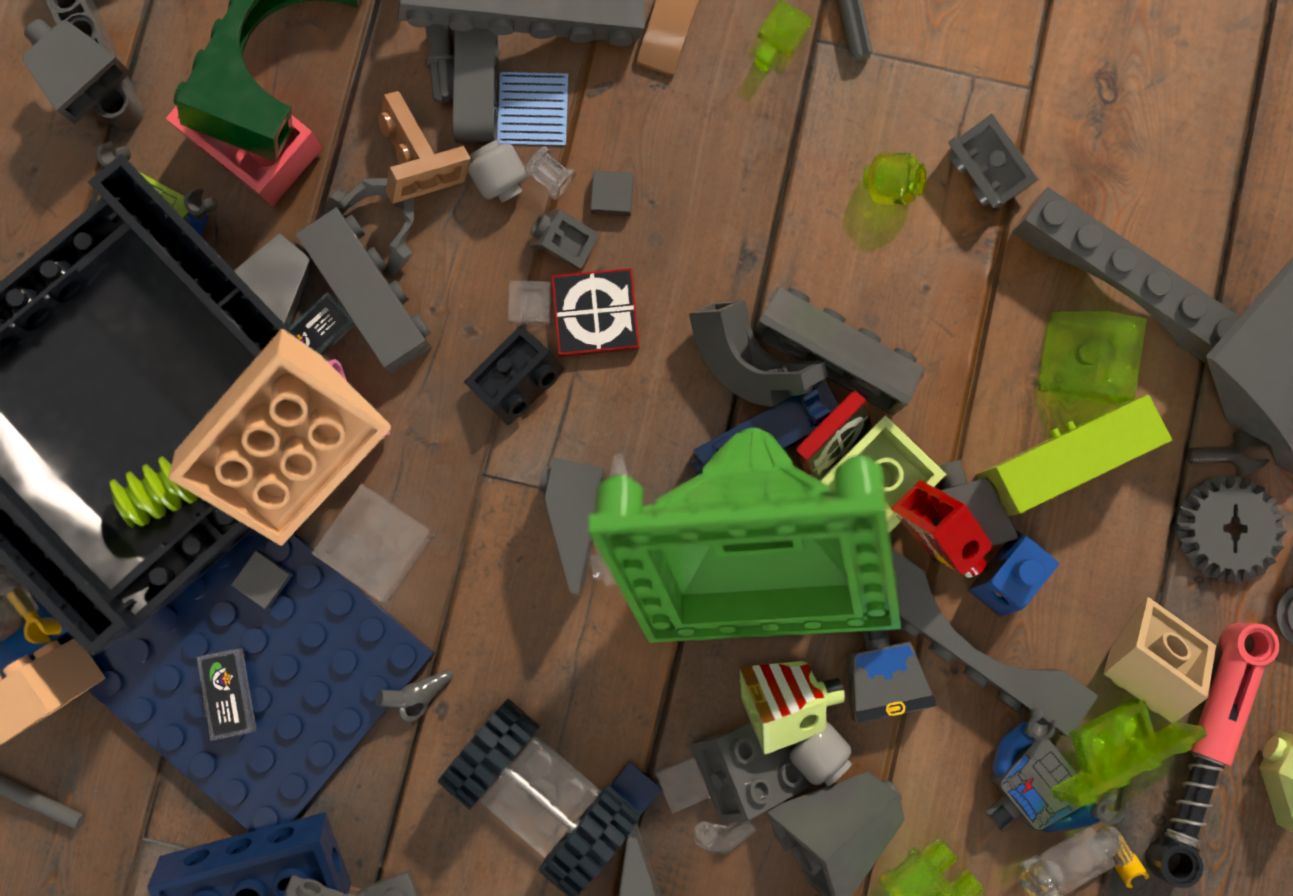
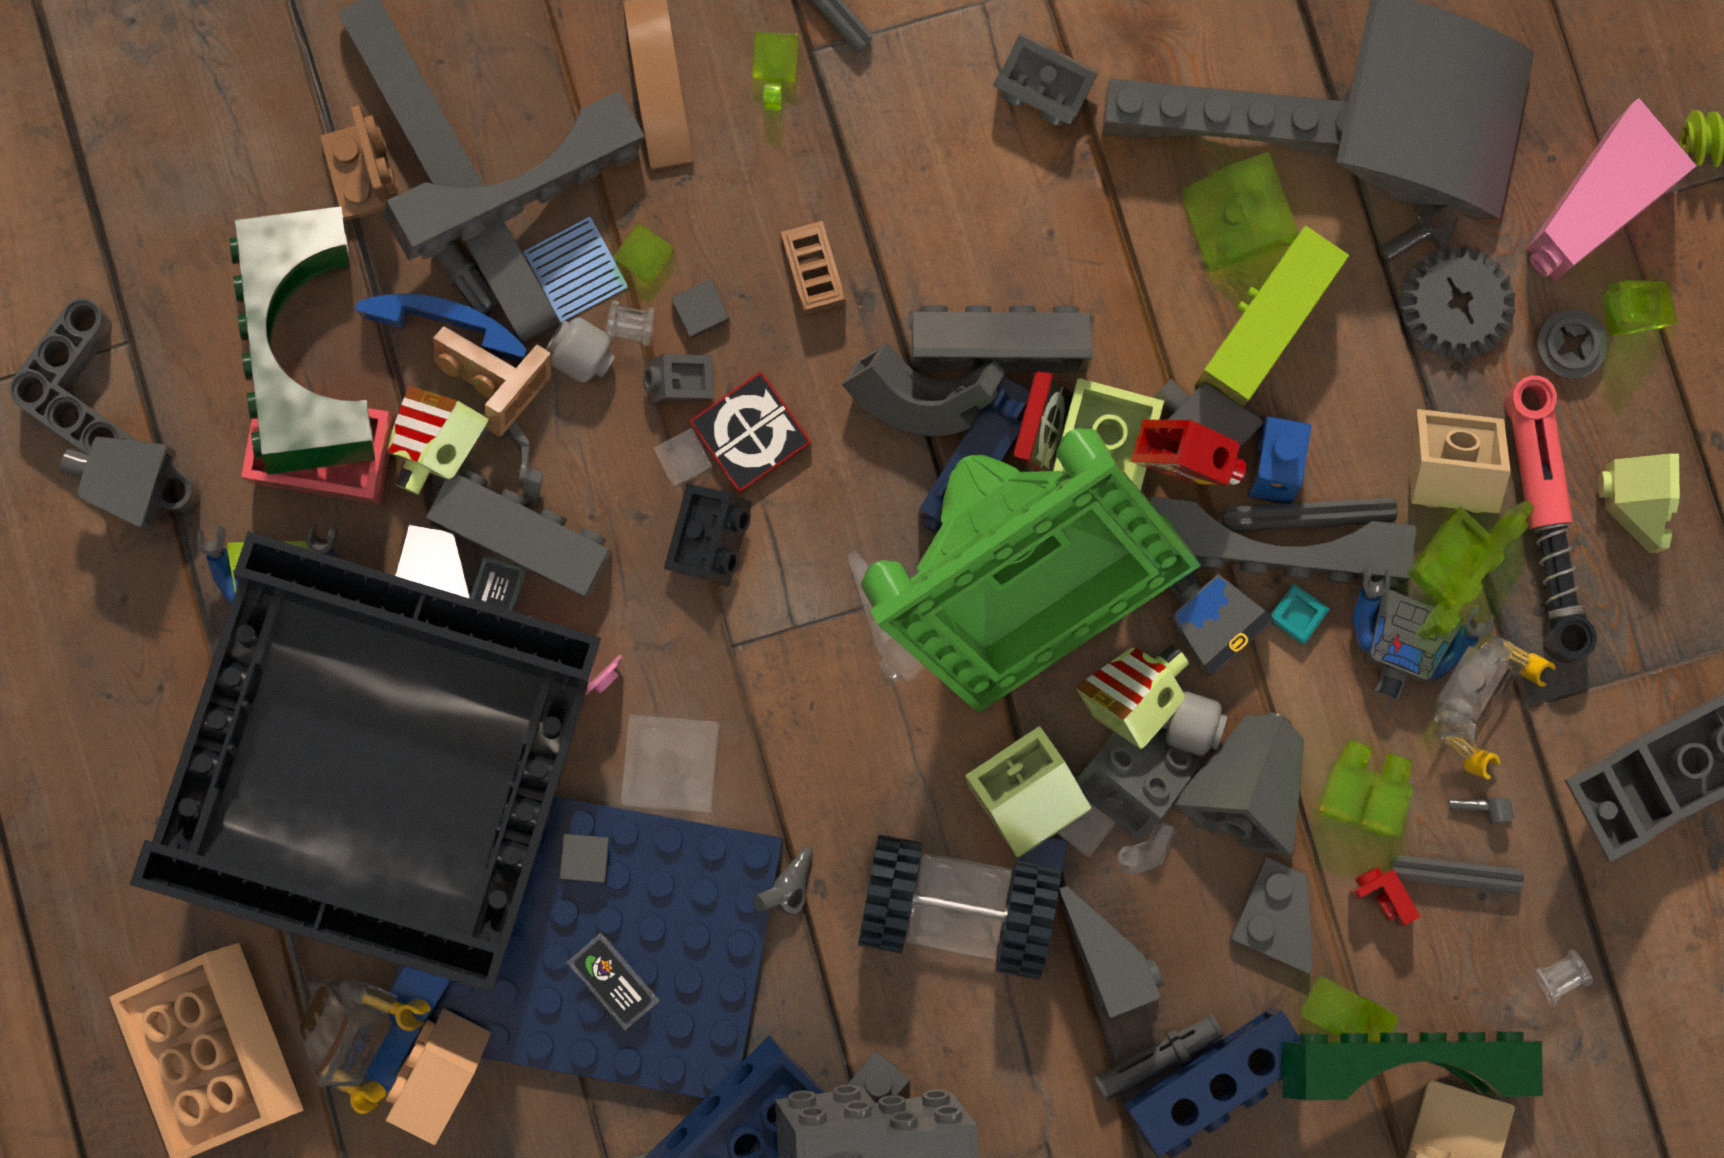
camera: 30 degrees left, 0 degrees up
lime piece [110,456,198,528] -> none
light nougat slope [168,329,391,546] -> none
dark grey slope [539,458,606,594] -> none
clear neon green head [863,152,927,206] -> none
none -> blue slope [355,294,529,363]
none -> torso [386,386,489,495]
none -> clear neon green plate [613,222,675,285]
none -> medium nougat slope [781,221,846,316]
none -> yellowish green slope [965,726,1092,859]
none -> dark grey axle [1222,497,1397,532]
none -> teal tile [1270,583,1330,646]

